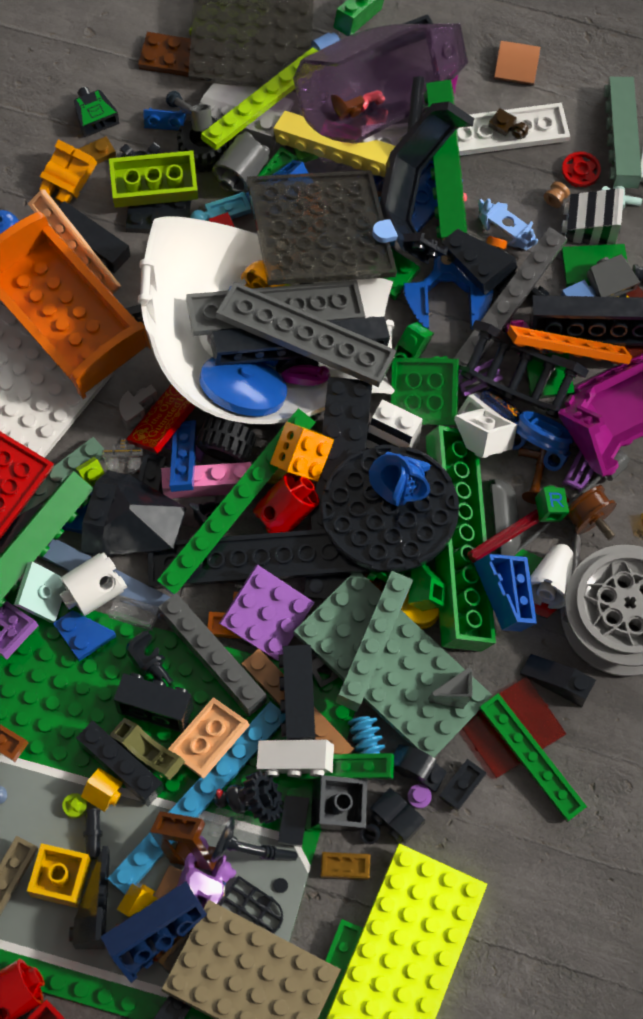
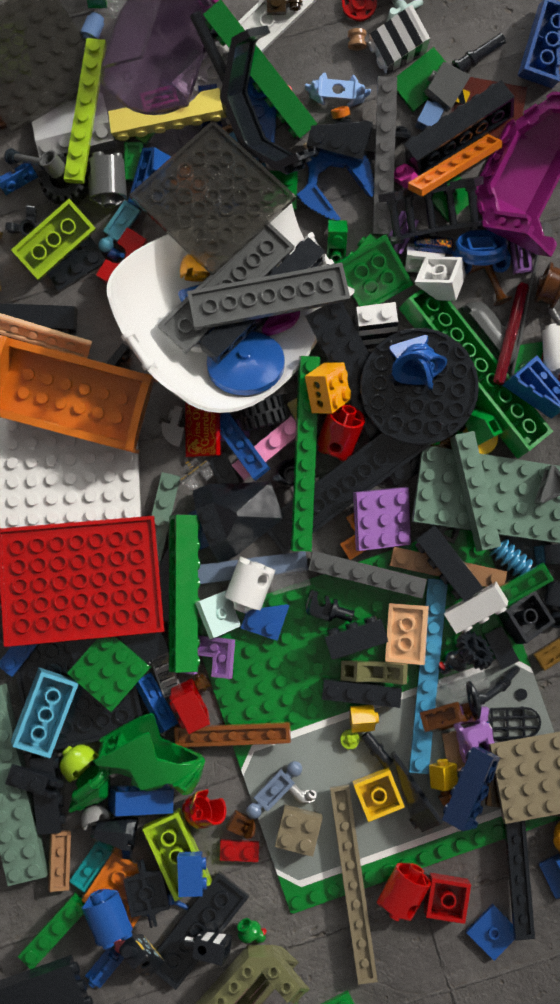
camera: 30 degrees left, 20 degrees up
lime plate [76,457,105,486] -> none
reddish brown plate [331,94,365,120] -> none
coral arm [361,90,385,112] -> none
light blue tile [372,219,398,243] -> none
green brick [535,485,569,522] -> none

